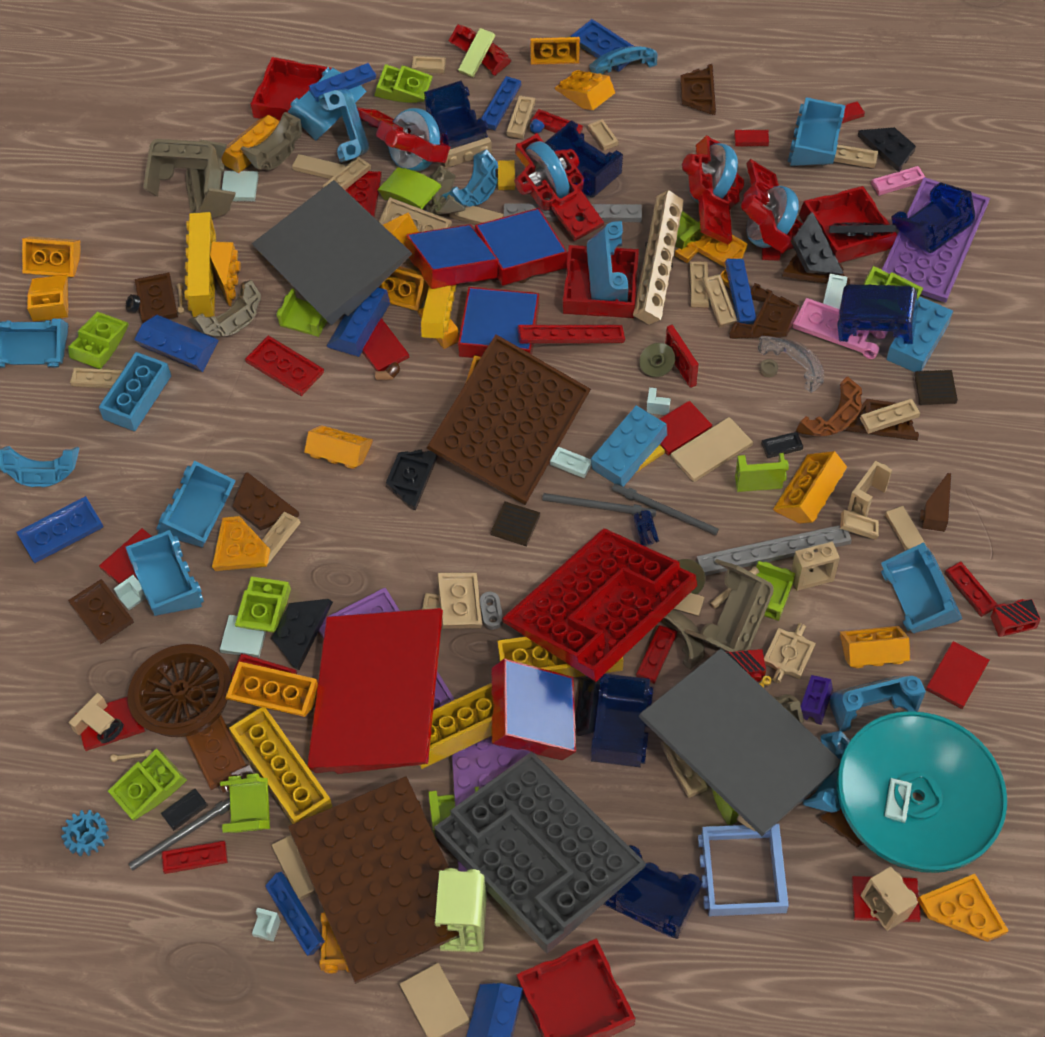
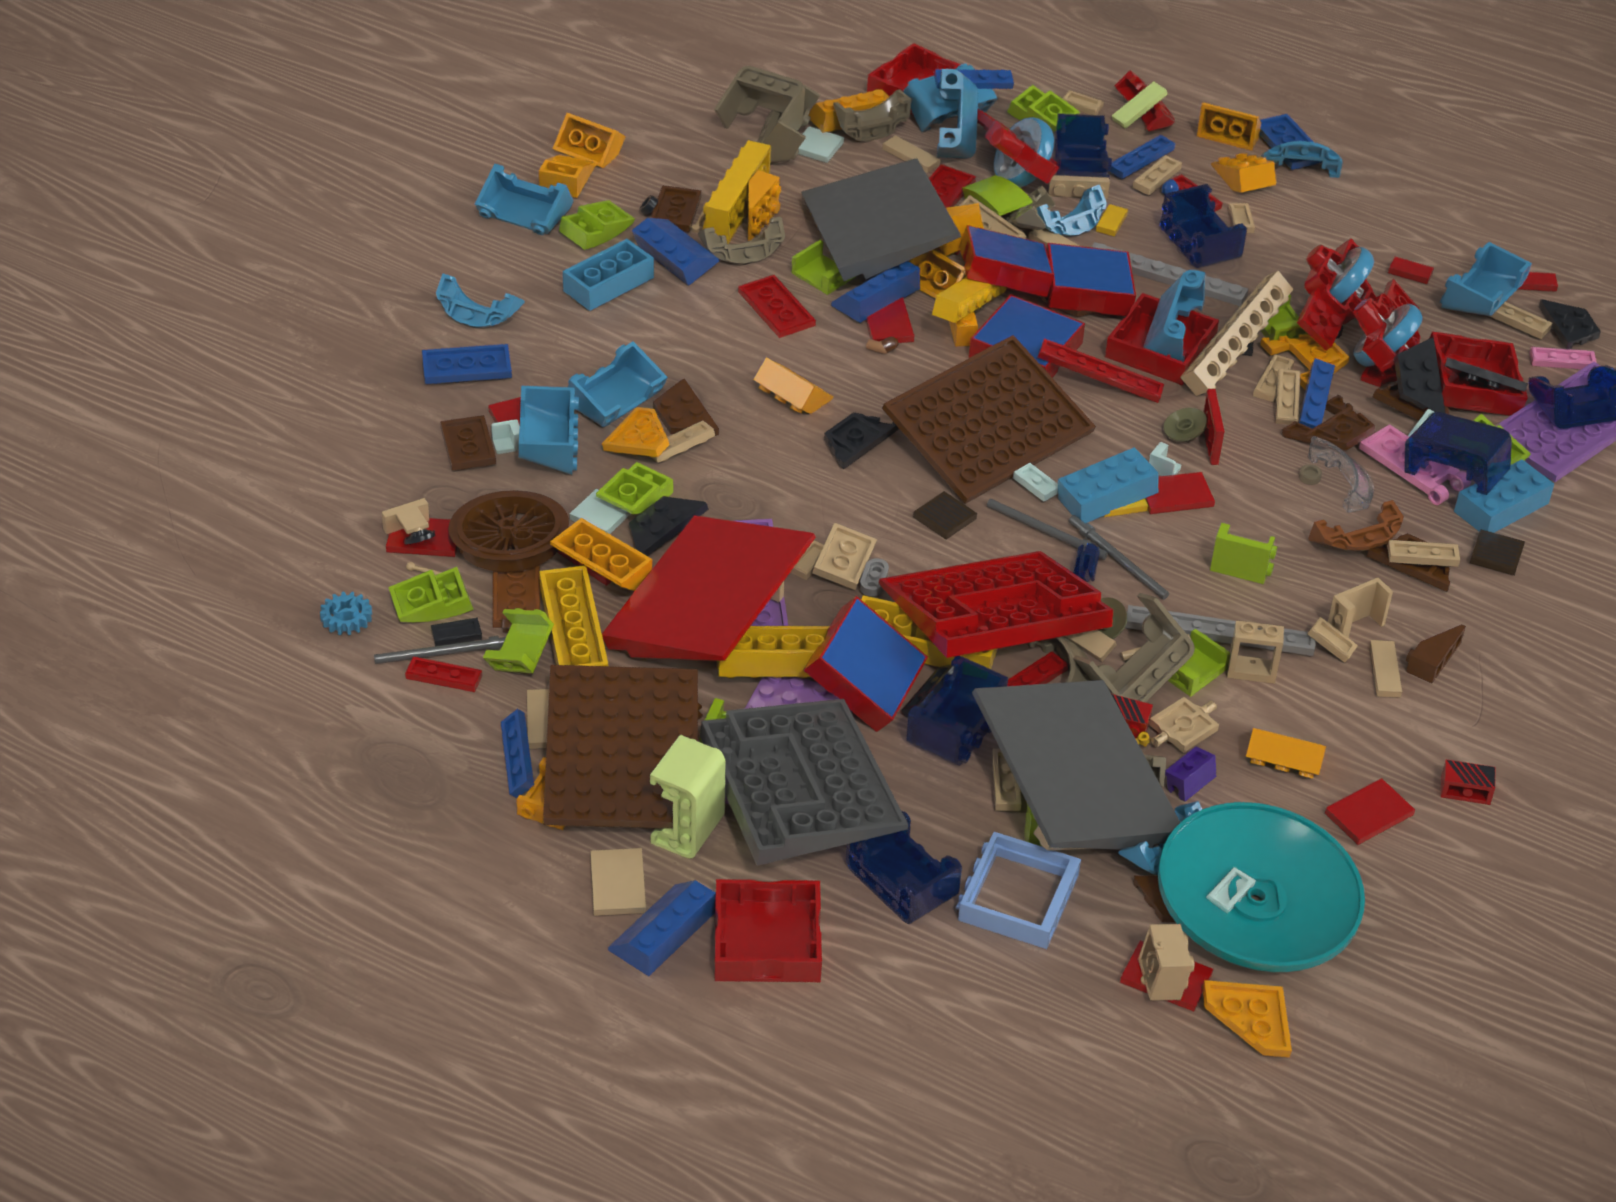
camera: 20 degrees right, 15 degrees down
tan tile [70,368,123,388] -> none
light aqua panel [252,908,281,942] -> none
tan tile [323,157,371,190] -> none
red piece [514,133,604,241] -> none
tan tile [671,417,753,482] -> none
reddish brown wing [680,64,716,115] -> none
black tile [761,431,804,459] -> none
light orange slope [773,451,847,524] -> none
dark azure windscreen [829,676,926,732] -> none
dark azure windscreen [881,542,963,633] -> none
red tile [944,561,998,617] -> none

